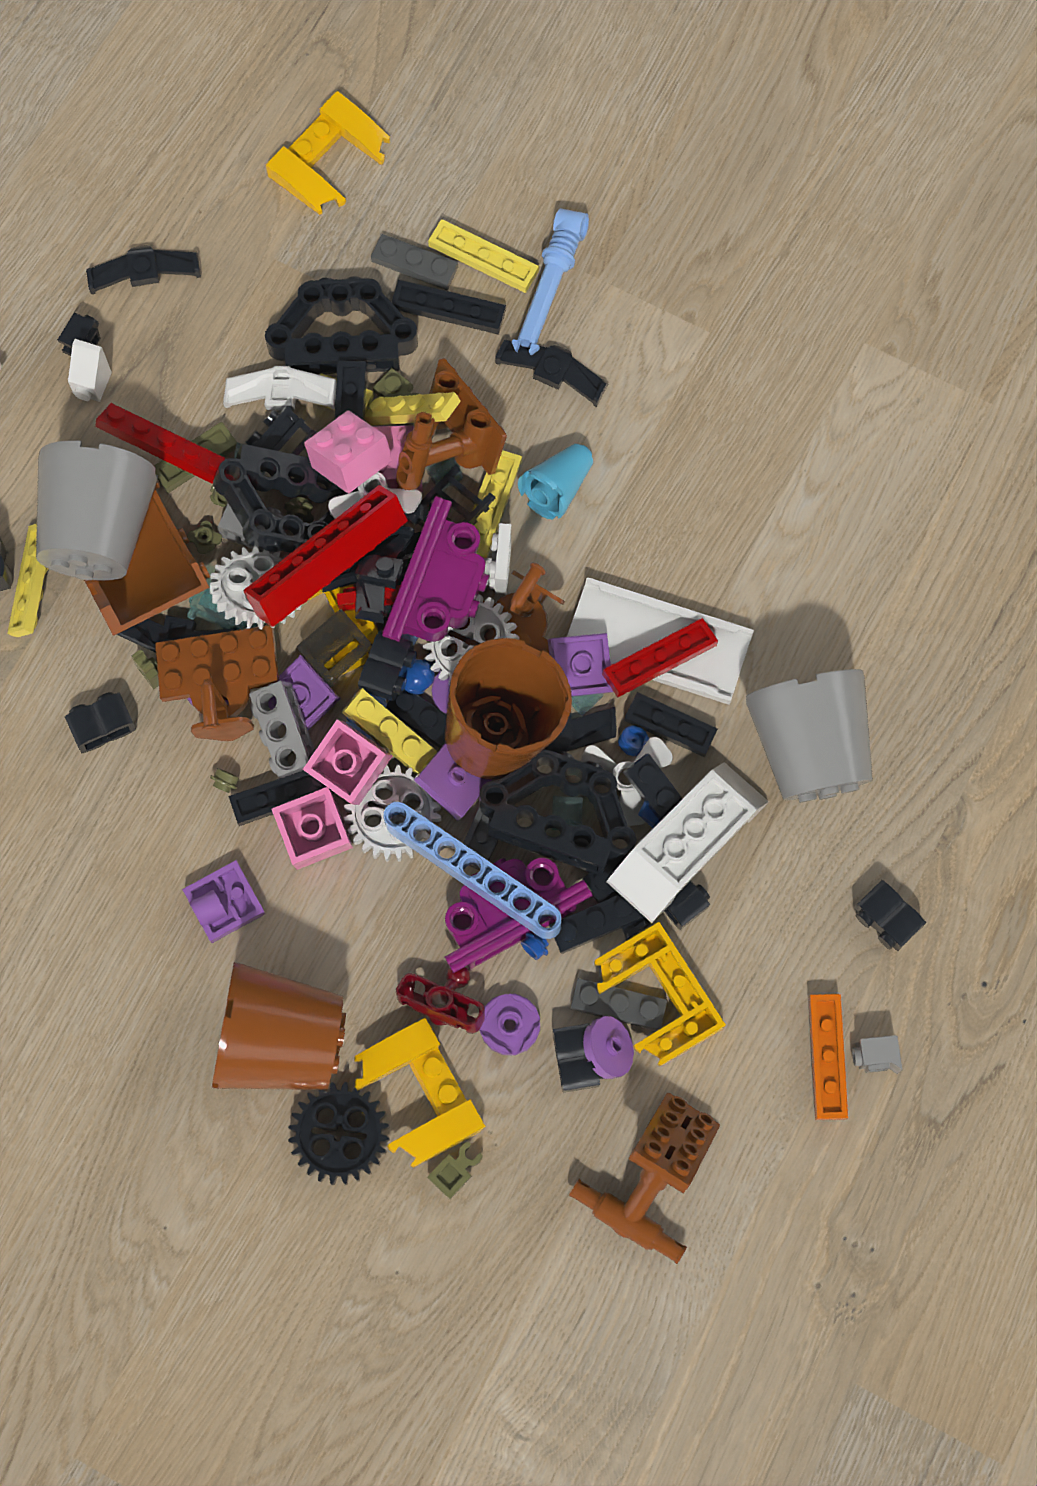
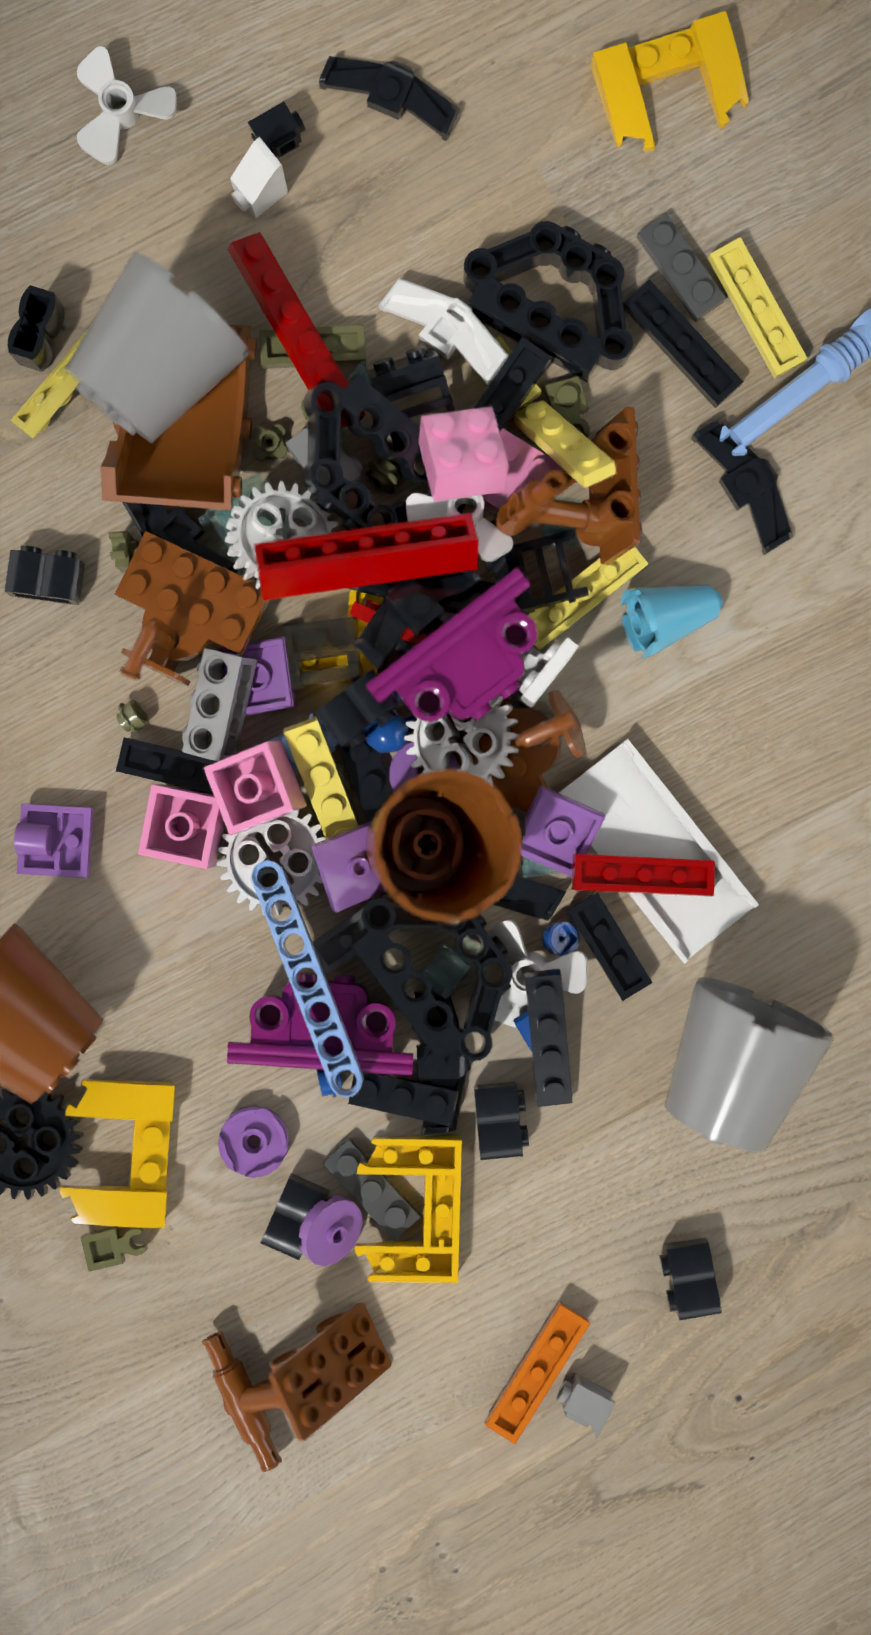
camera: 35 degrees right, 15 degrees up
dark red piece [396,967,485,1034] -> none
white slope [607,762,769,923] -> none

